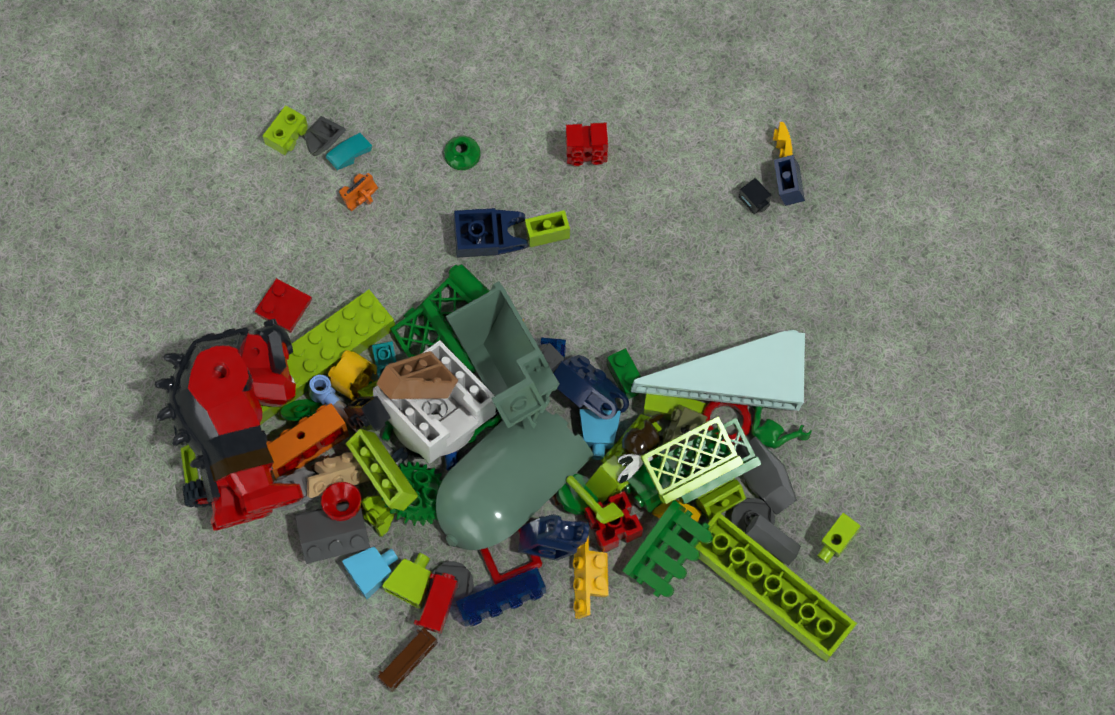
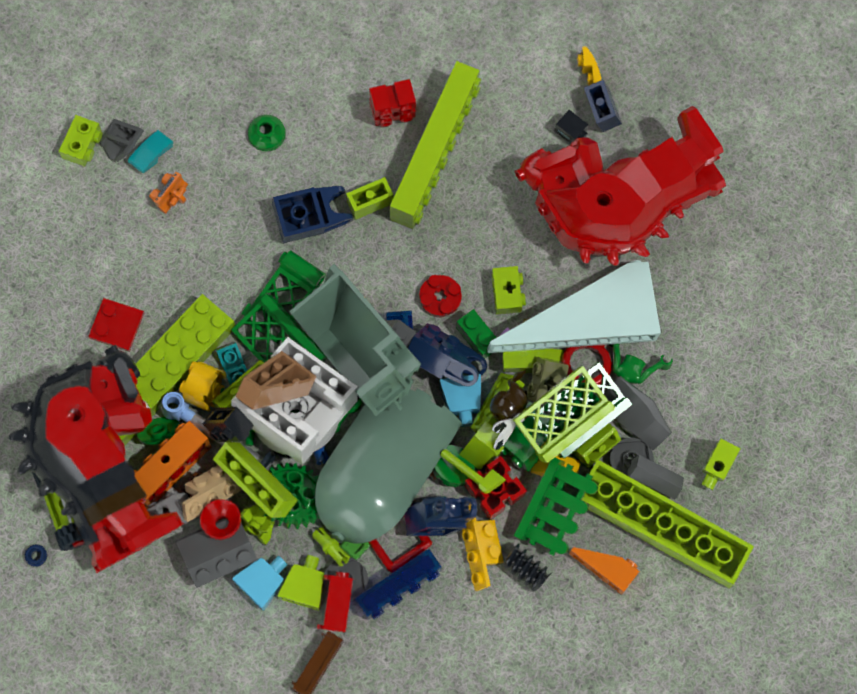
camera: 15 degrees left, 5 degrees up
none -> dark blue plate [25,544,47,567]
none -> lime pin [312,527,350,567]
none -> bright green tile [340,542,370,560]
none -> lime brick [390,61,482,229]
none -> red plate [419,275,462,318]
none -> lime brick [491,266,526,315]
none -> black piece [504,543,552,592]
none -> red piece [515,106,726,266]
none -> orange slope [569,547,640,595]

